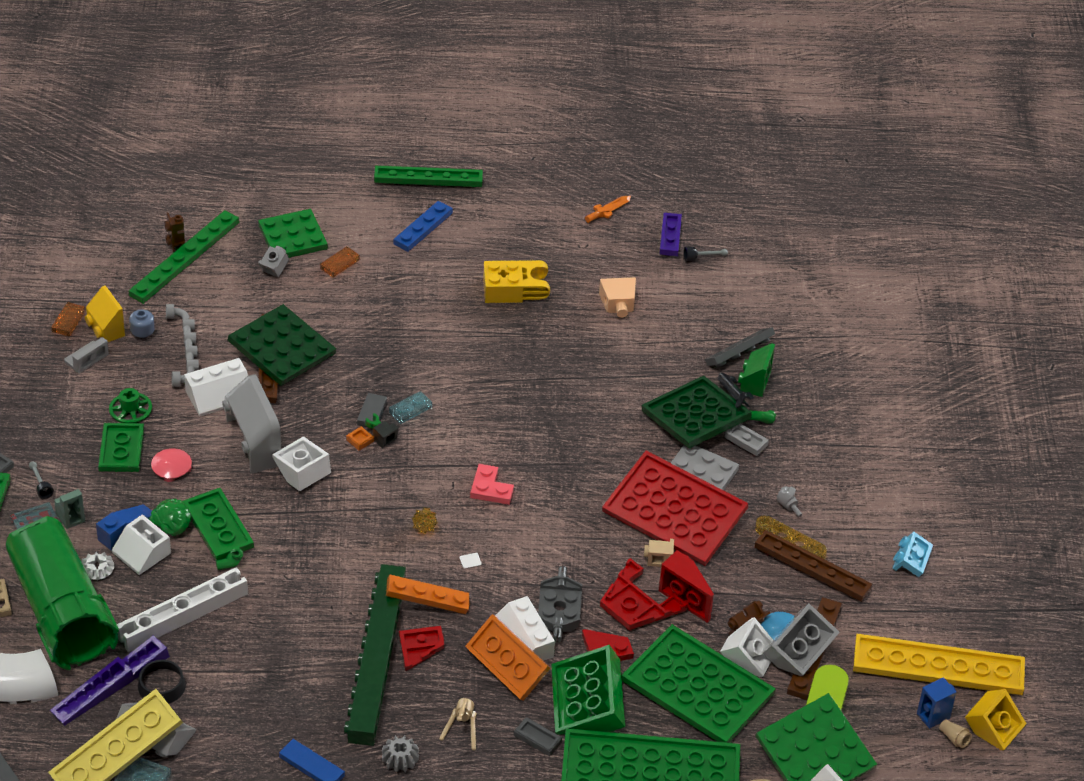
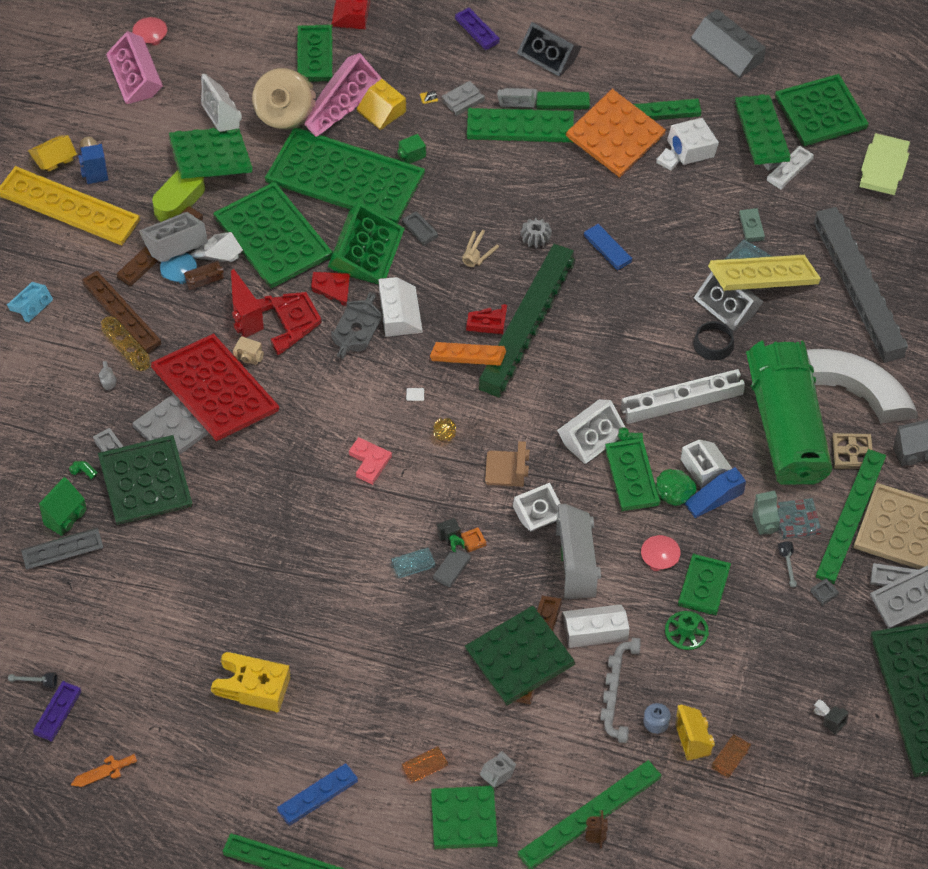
camera: 160 degrees left, 10 degrees up
dark purple slope [50,635,170,726] -> none
light grey panel [64,337,109,373] -> none
white gear [82,551,114,580] -> none
orange plate [465,614,551,701] -> none
light nougat torso [599,277,636,318] -> none
black piece [717,373,754,408] -> none
none -> medium nougat bracket [485,441,530,487]
none -> white slope [557,399,626,464]

